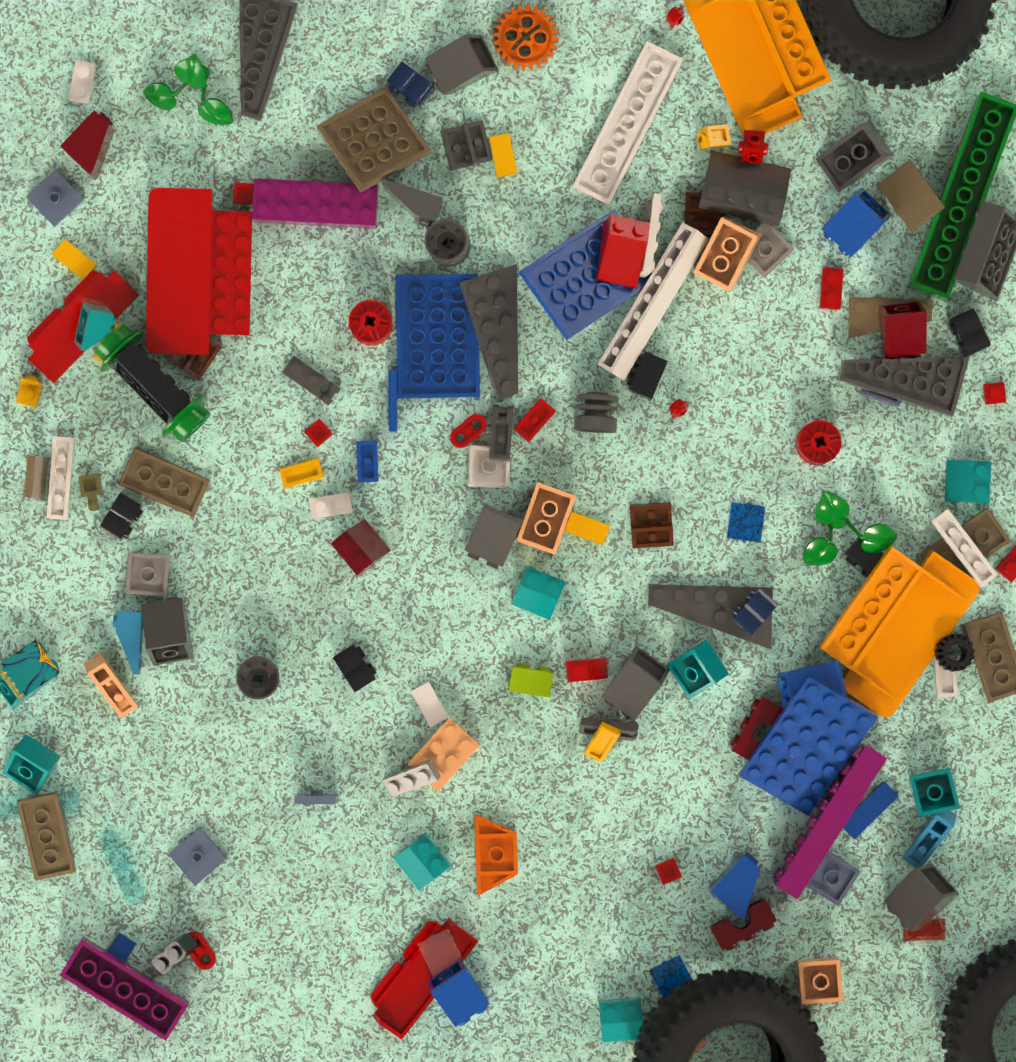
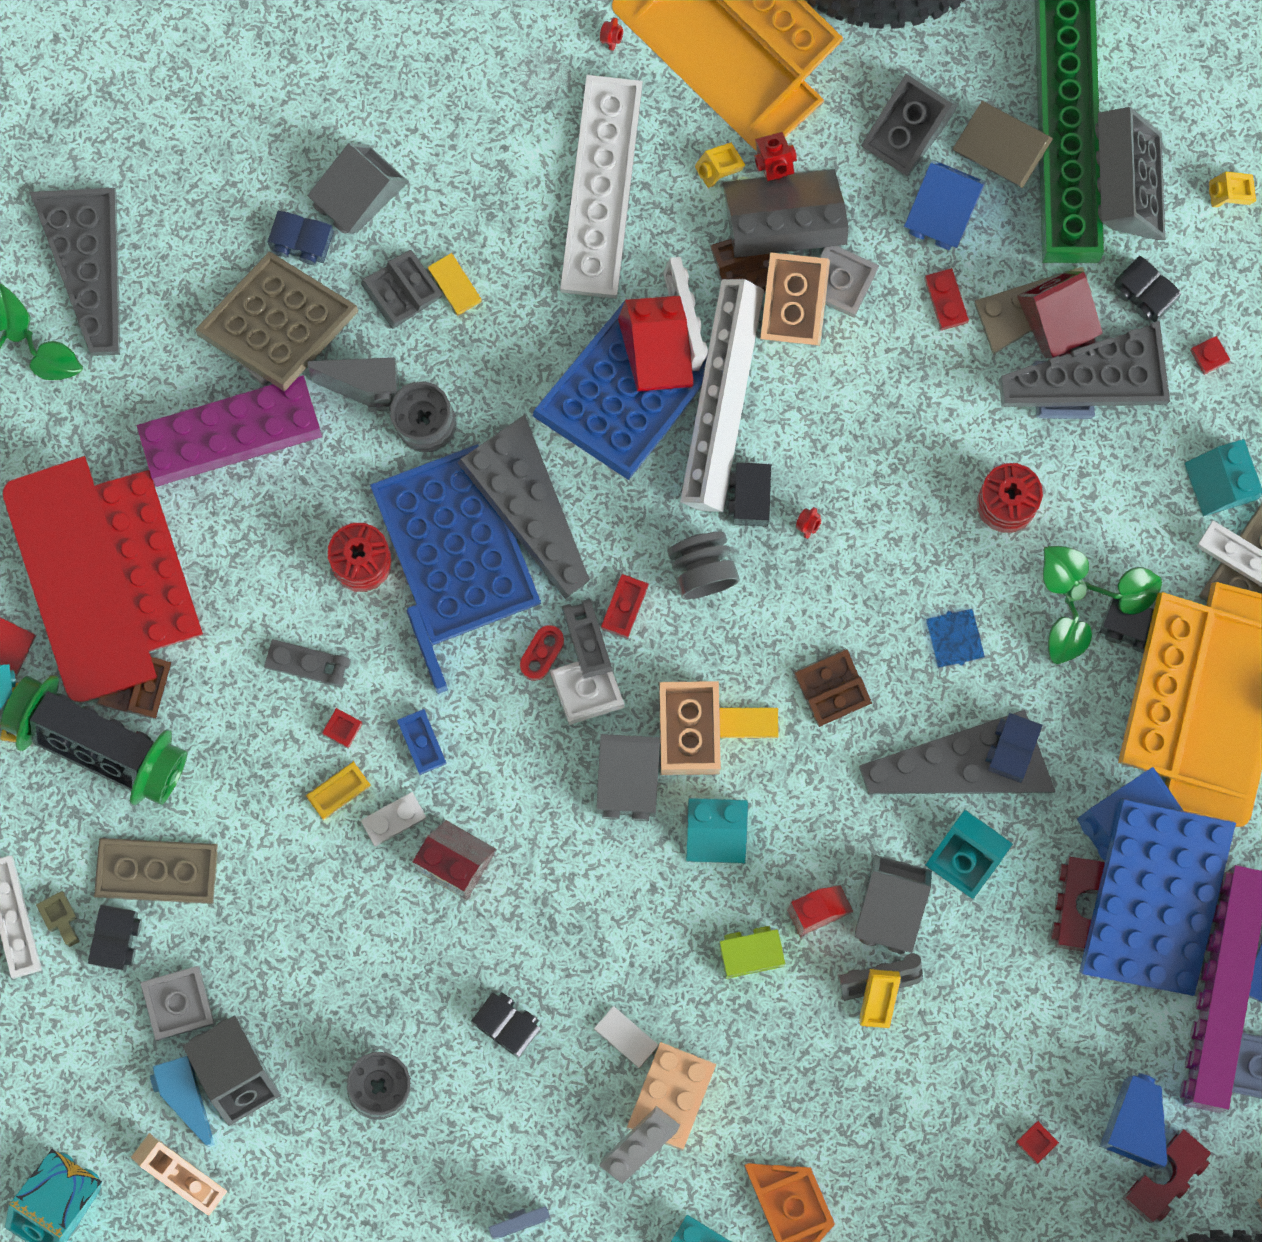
camera: 25 degrees left, 10 degrees down
red plate [233,182,254,205] -> none
orange gear [493,4,559,72] -> none

